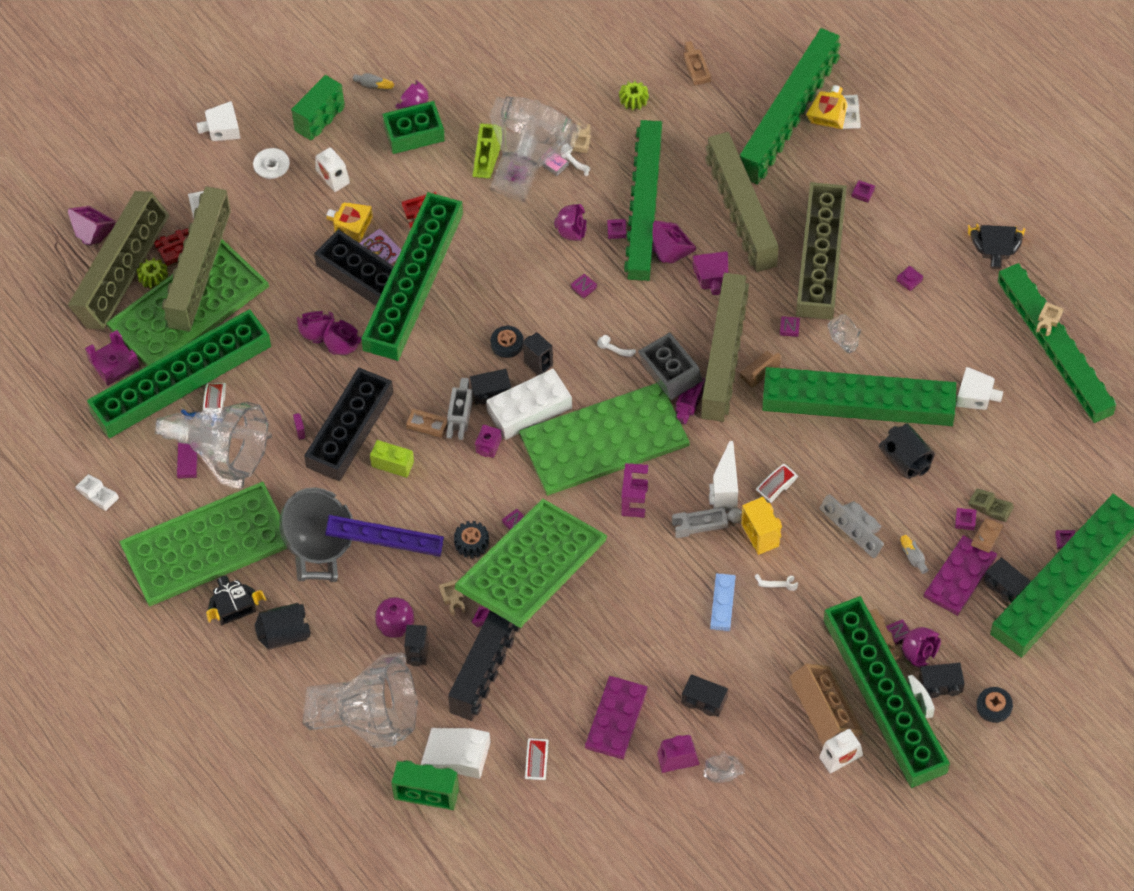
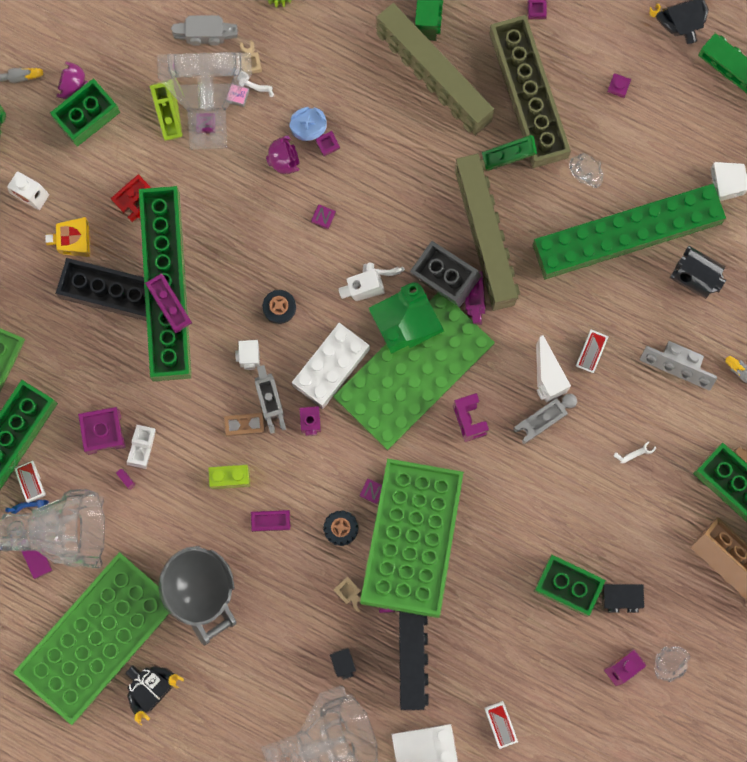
camera: 25 degrees left, 20 degrees up
black cylinder [254,602,311,650] -> none
magenta cylinder [297,311,334,343] -> none
black brick [304,367,394,482] -> none
magenta cylinder [323,319,362,355] -> none
dark purple tile [325,515,444,557] -> none
lavender tile [360,229,401,264] -> none
magenta cylinder [375,597,415,638] -> none
black brick [469,369,511,405] -> none
black brick [523,332,553,375] -> none
magenta plate [585,676,648,760] -> none
green brick [624,120,662,281] -> none
magenta slope [652,221,697,263] -> none
magenta torso [692,251,728,295] -> none
light blue plate [710,573,736,631] -> none
medium nougat panel [740,351,781,388] -> none
yellow brick [741,497,782,555] -> none
magenta tile [780,316,800,337] -> none
none -> magenta panel [78,407,126,455]
none -> white slope [127,425,156,469]
none -> magenta tile [145,273,192,333]
none -> light grey hinge [171,15,238,46]
none -> white brick [235,340,260,370]
none -> magenta tile [251,510,291,532]
none -> light blue tile [290,107,327,141]
none -> white torso [339,268,385,301]
none -> green slope [369,282,444,354]
none -> green tile [482,135,537,171]
none -> green brick [533,555,606,617]

